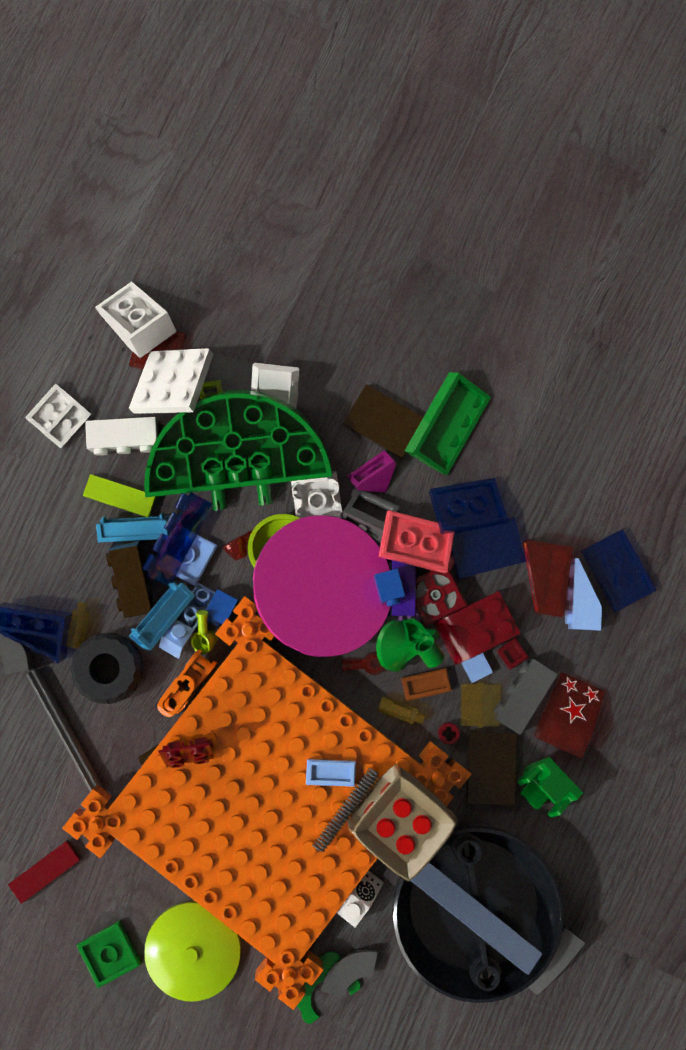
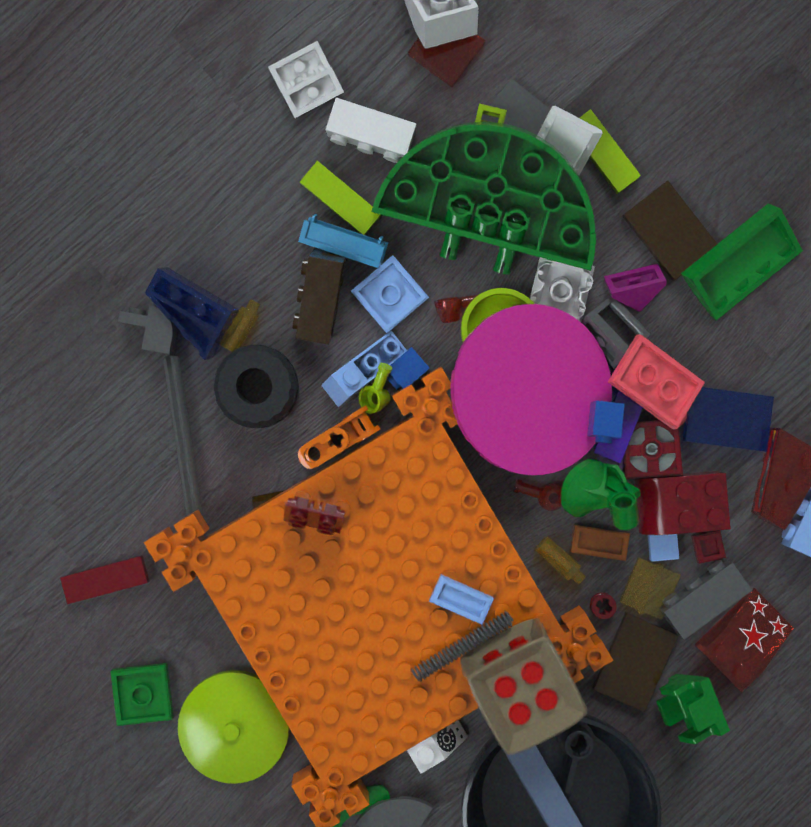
camera: 25 degrees right, 5 degrees up
white plate [129,348,214,413] -> none
dark azure container [129,582,196,650] -> none
clear blue windscreen [142,492,213,587] -> none
clear blue tile [429,478,508,535] -> none
none -> lime tile [580,109,641,194]

